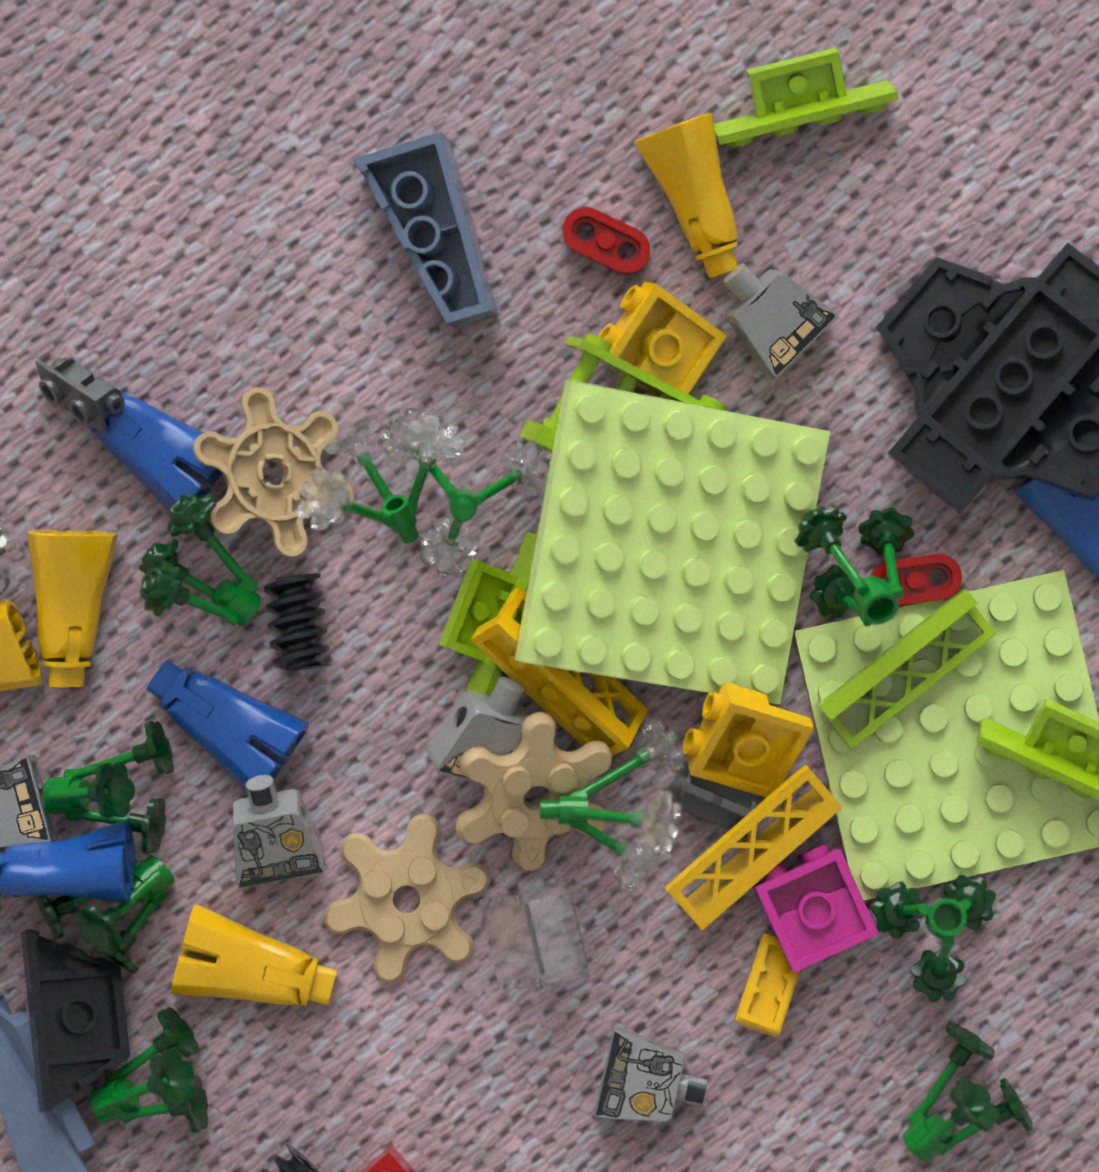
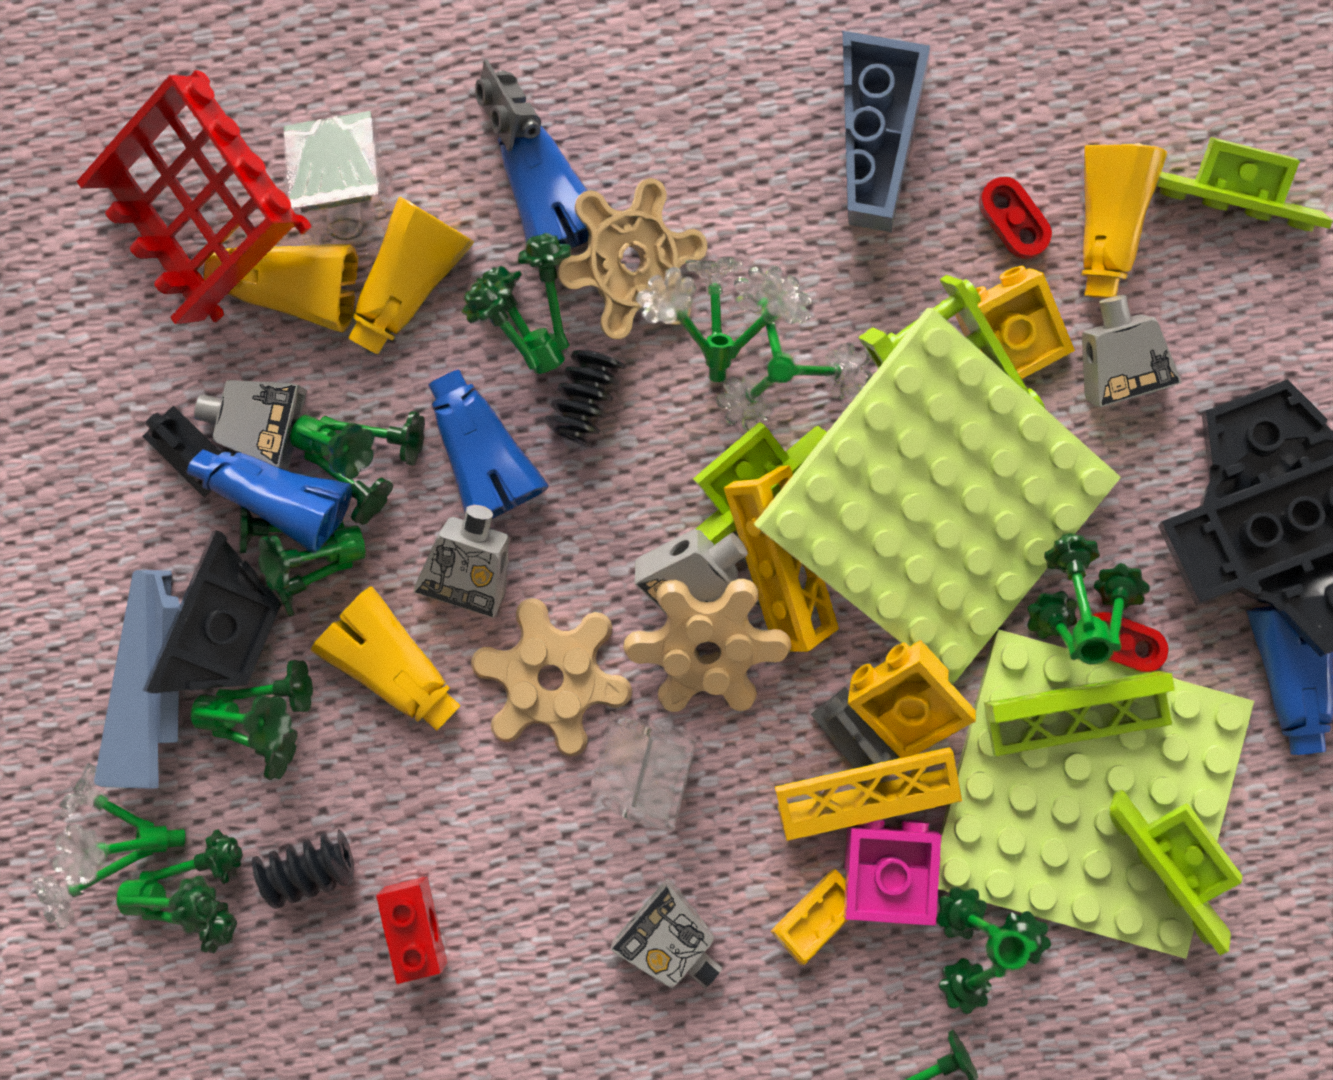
camera: 25 degrees right, 0 degrees up
clear plant [539,717,685,891] -> none

